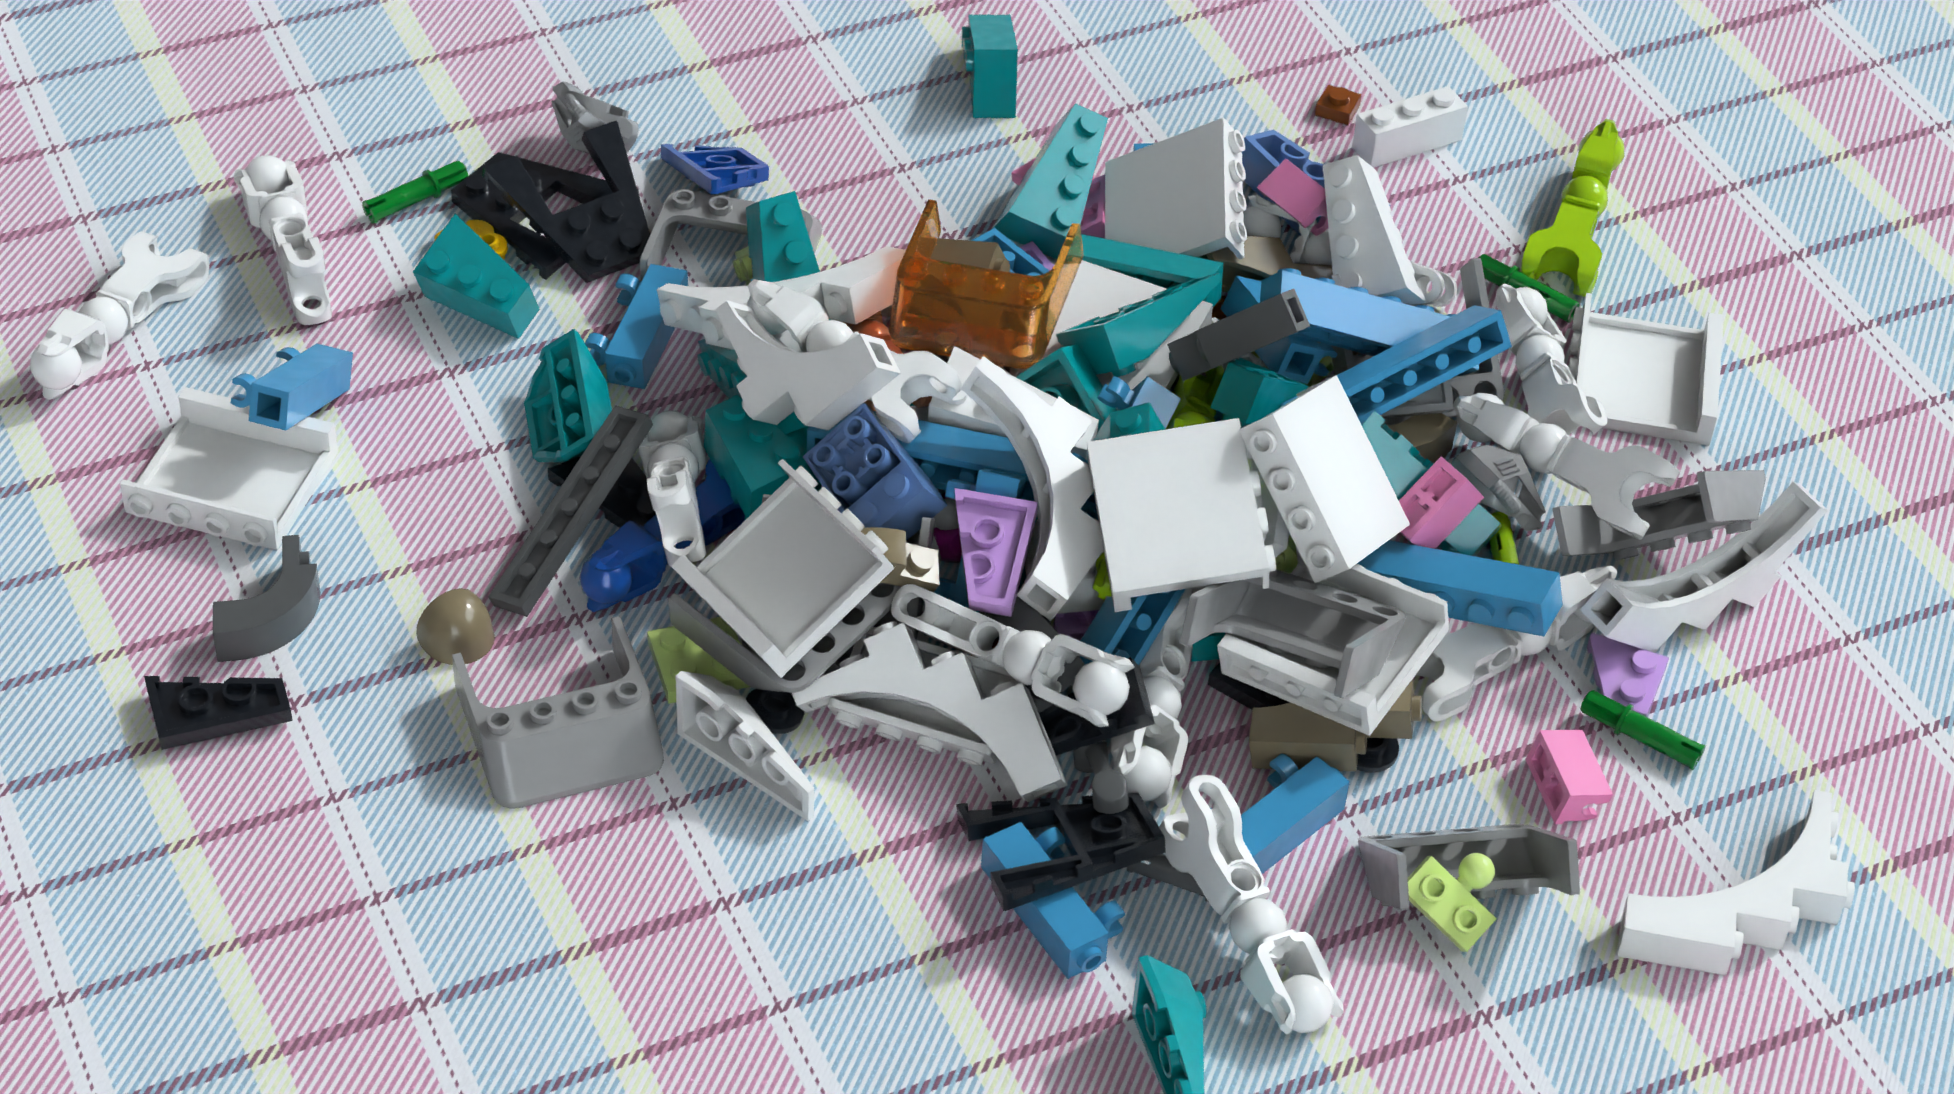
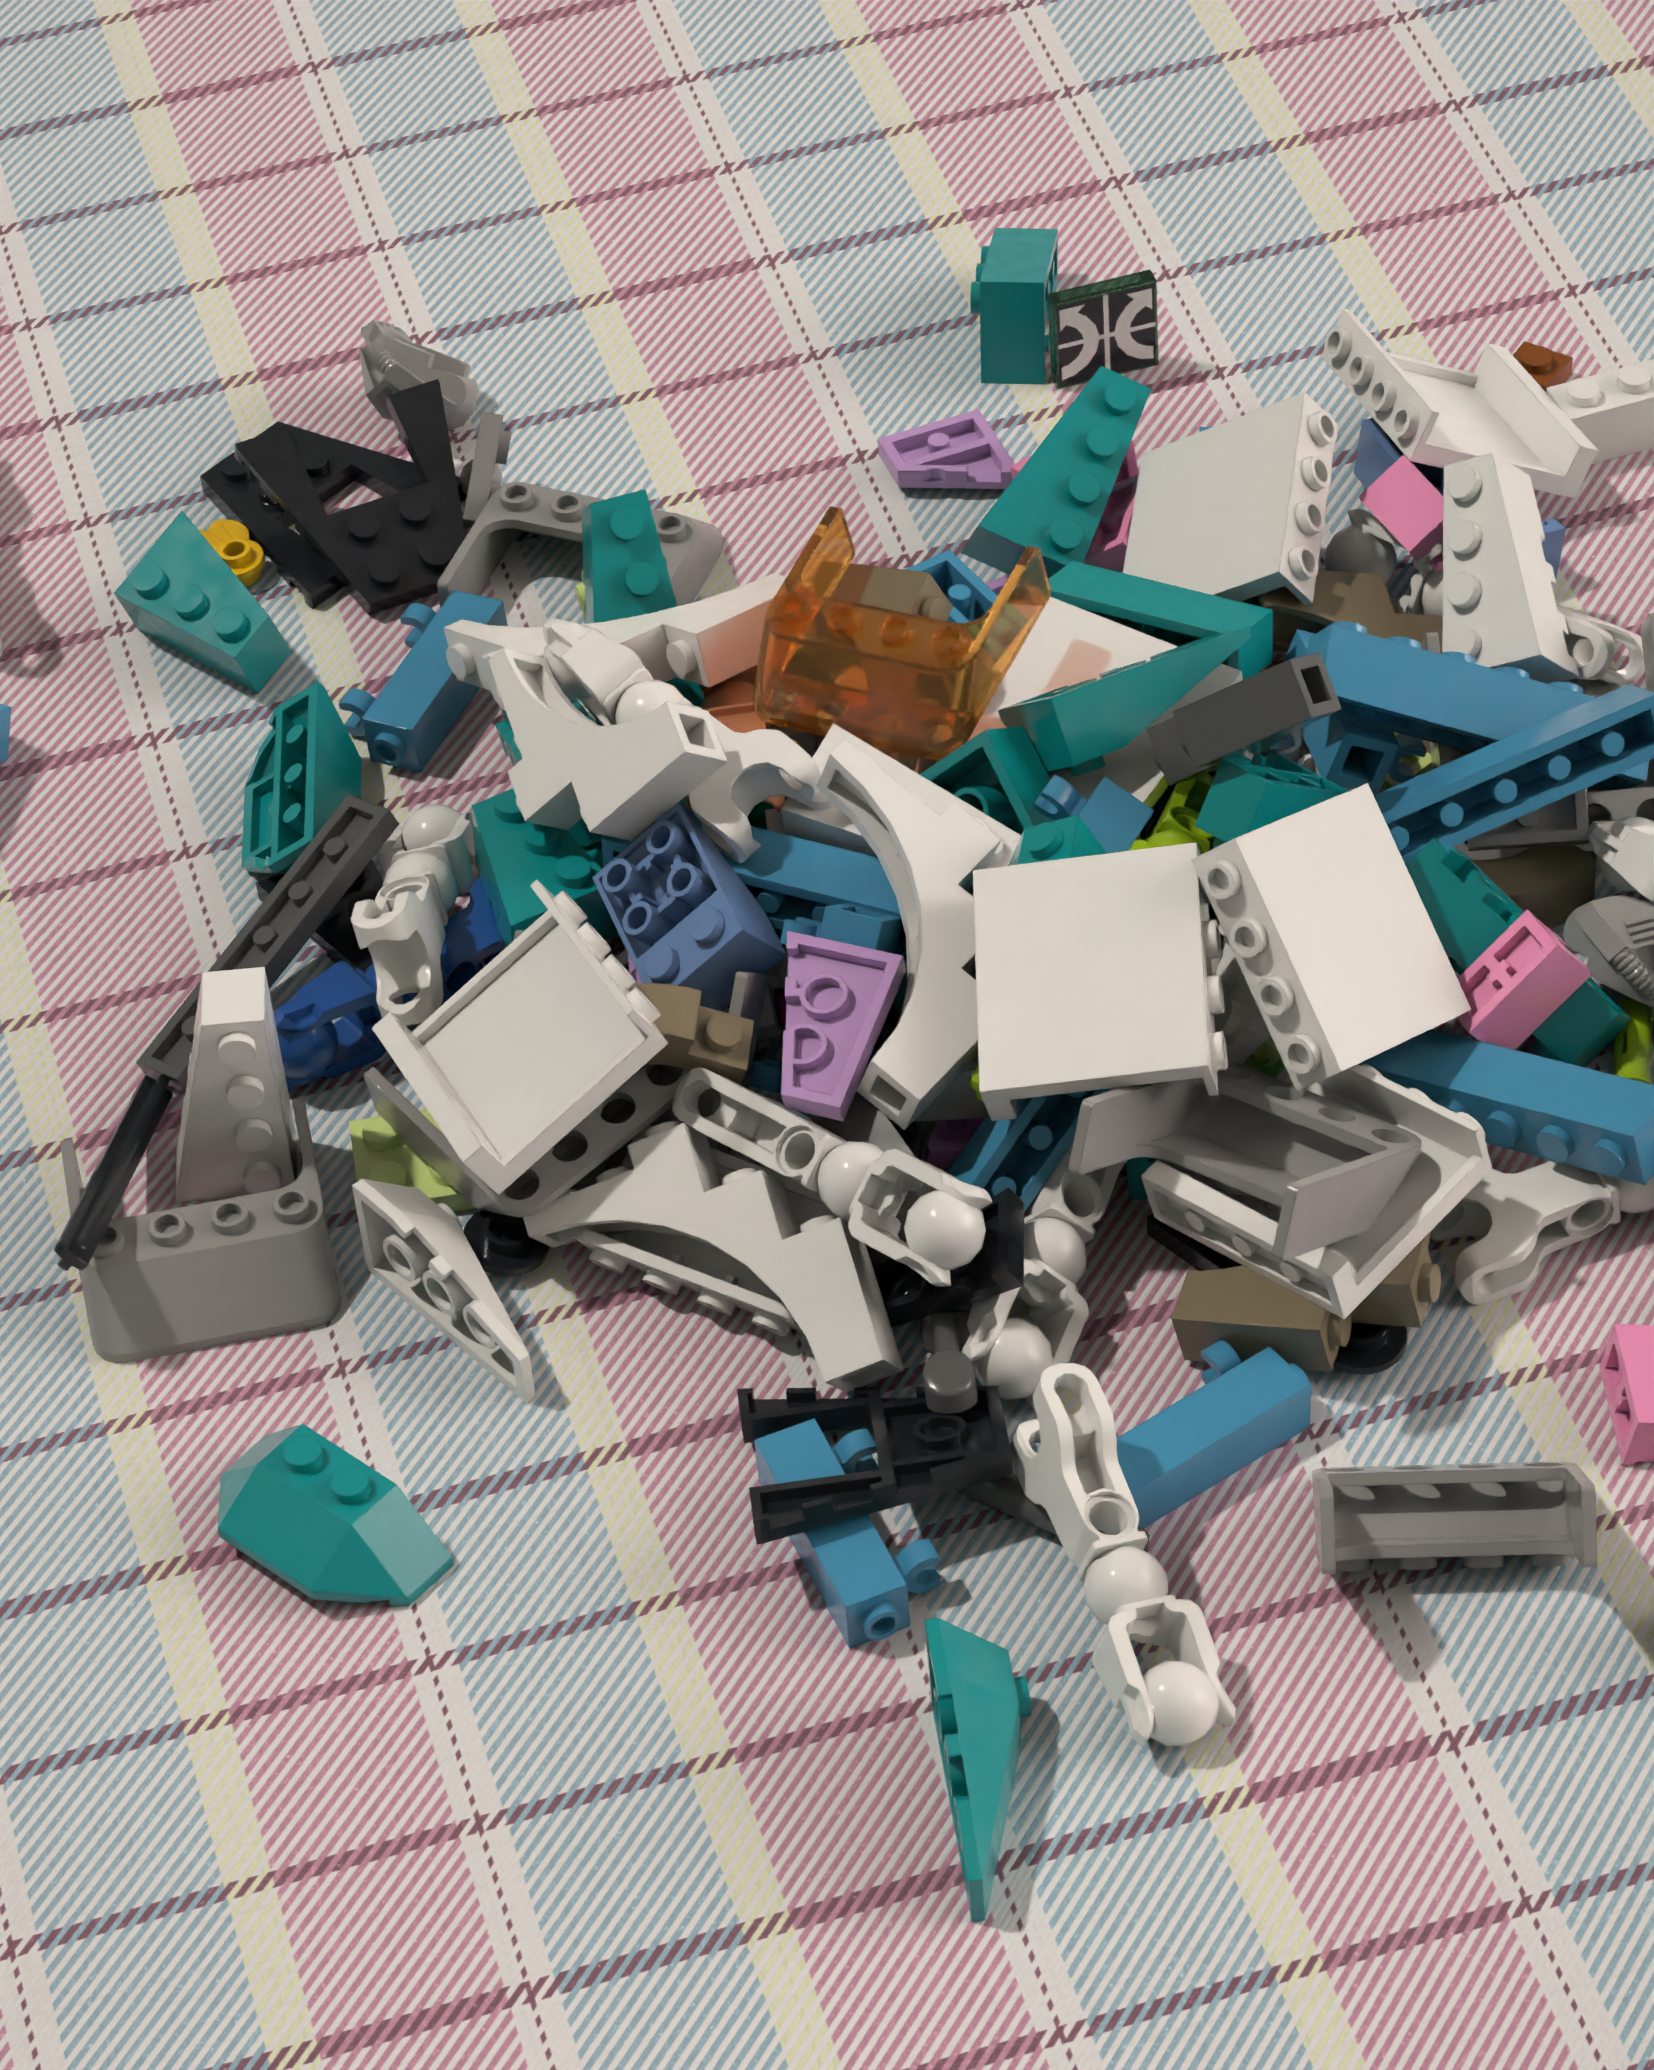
camera: 15 degrees right, 0 degrees up
green axle [362,161,469,224] -> none
dark tan helmet [416,588,495,665] -> none
blue wing [661,144,769,194] -> none
yellowish green plate [1408,853,1497,952] -> none
none -> black axle [54,1075,173,1271]
none -> white wedge [175,967,297,1202]
none -> teal wedge [218,1424,453,1606]
none -> light grey plate [459,411,512,529]
none -> lavender wing [878,409,1014,489]
none -> tile [1048,270,1159,390]
none -> white panel [1321,308,1598,498]

